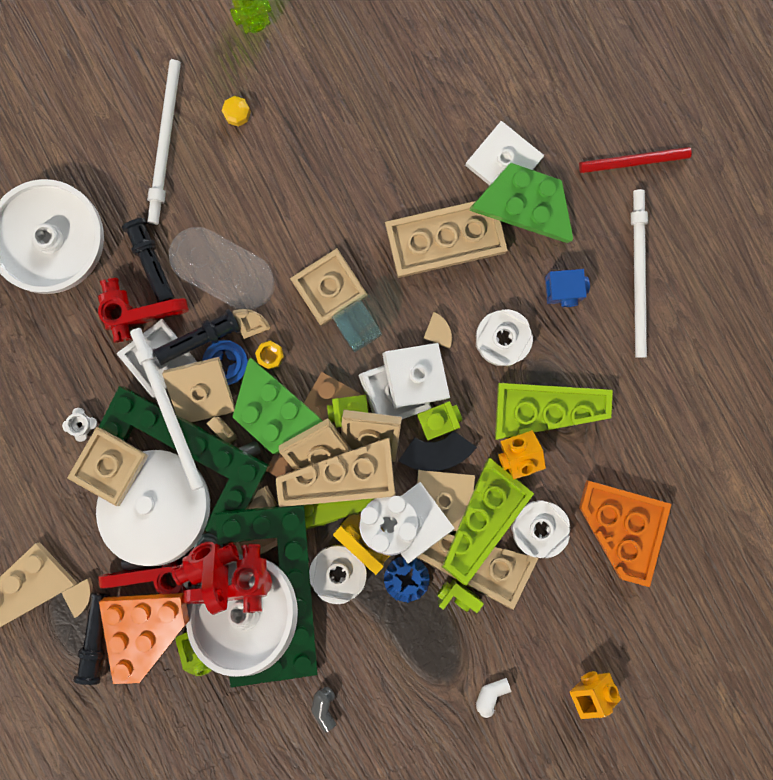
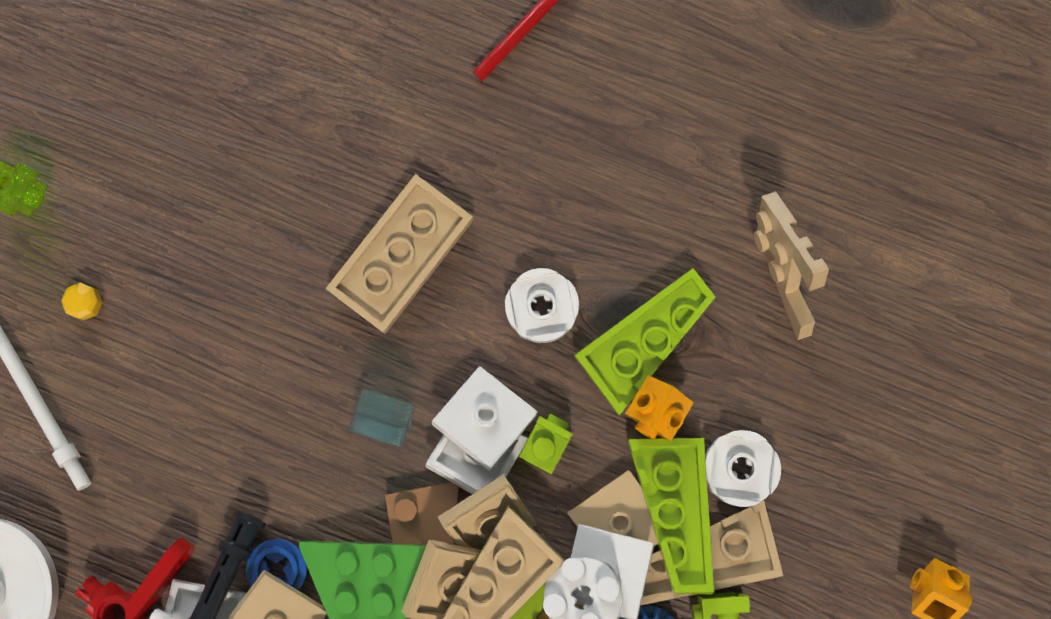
camera: 30 degrees left, 5 degrees down
black pin [122,218,175,303] -> none
clear tile [169,227,275,310] -> none
tan tile [233,309,270,339] -> none
yellow tile [255,341,284,370] -> none
tan plate [290,248,368,326] -> none
lime bracket [327,395,368,428] -> none
black tile [398,431,477,471] -> none
tan tile [424,312,452,349] -> none
white plate [465,121,544,185] -> none
bright green wing [469,163,573,243] -> none
blue brick [545,269,590,308] -> none
orange plate [579,480,672,587] -> none
white bar [631,189,648,358] -> none
none -> tan wing [754,191,829,340]

